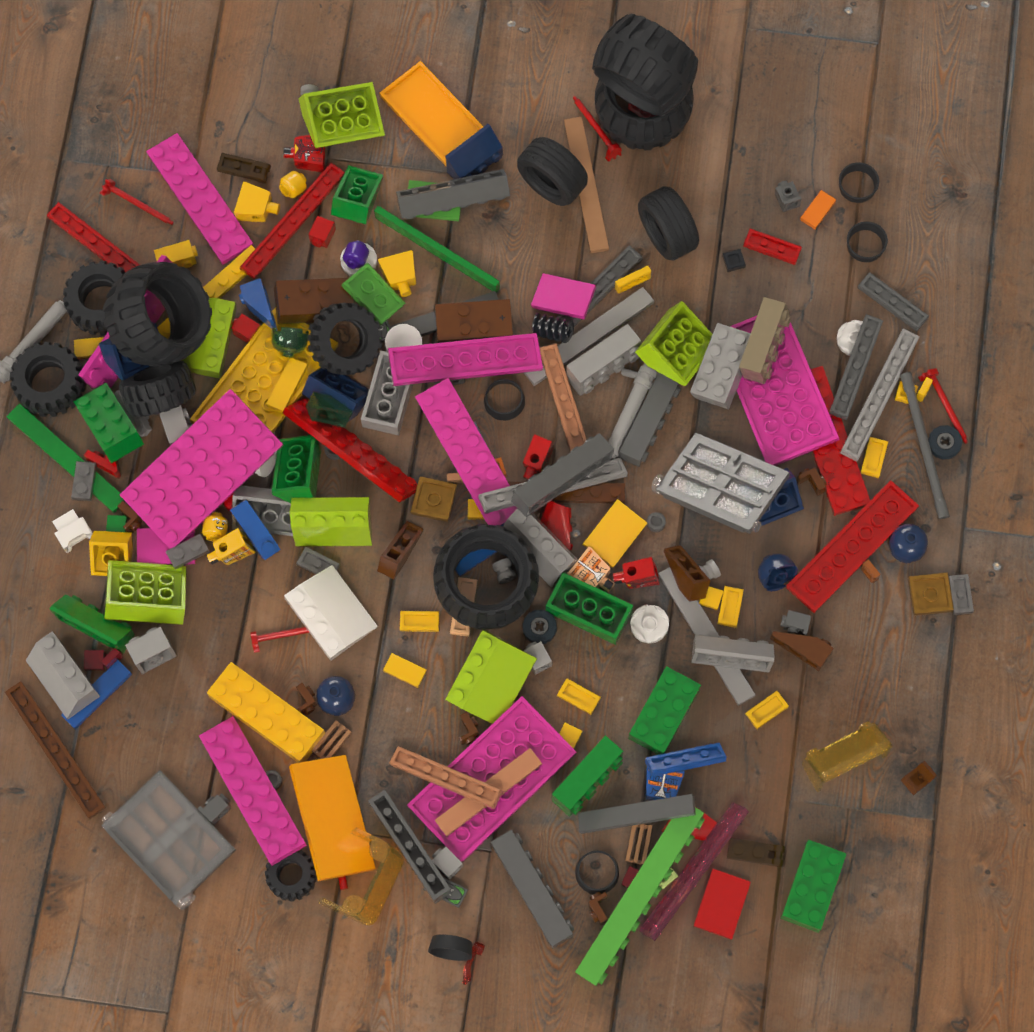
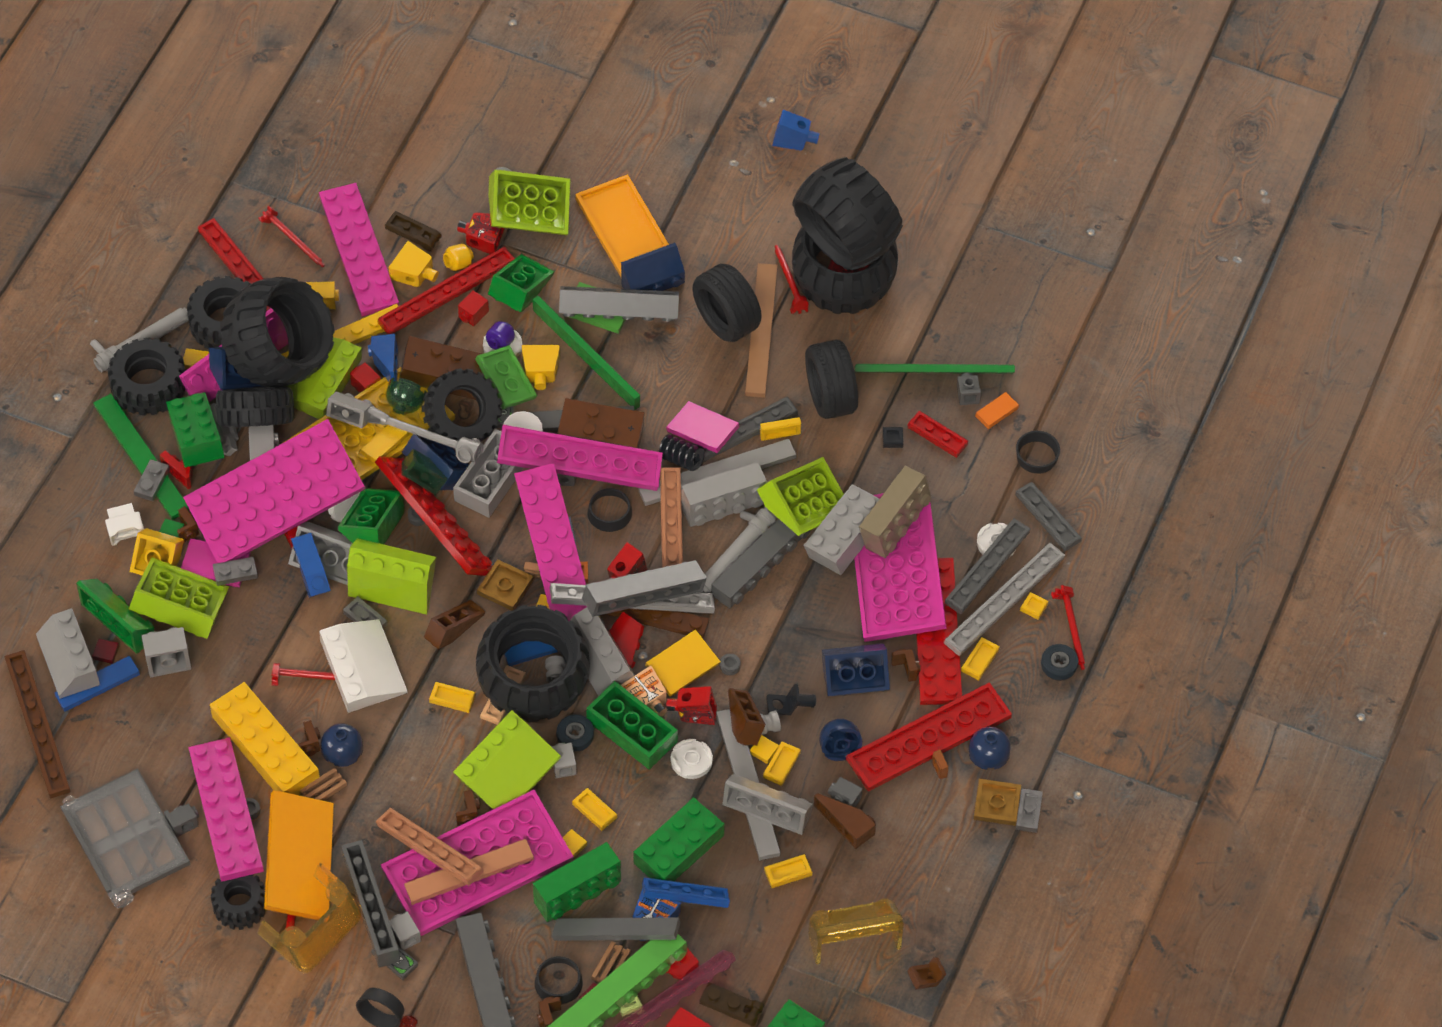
camera: 10 degrees right, 15 degrees down
dark red tile [101,648,123,669] -> none
yellow head [202,512,228,542] -> none
yellow torso [207,528,256,565] -> none
yellow tile [383,653,427,688] -> none
door [651,433,790,534] -> none
black tyre [839,162,879,203] -> none
dark grey piece [900,372,950,519] -> none
yellow tile [917,377,933,402] -> none
none -> light grey bar [326,392,483,463]
none -> black bracket [766,684,816,715]
none -> green tile [854,364,1015,374]

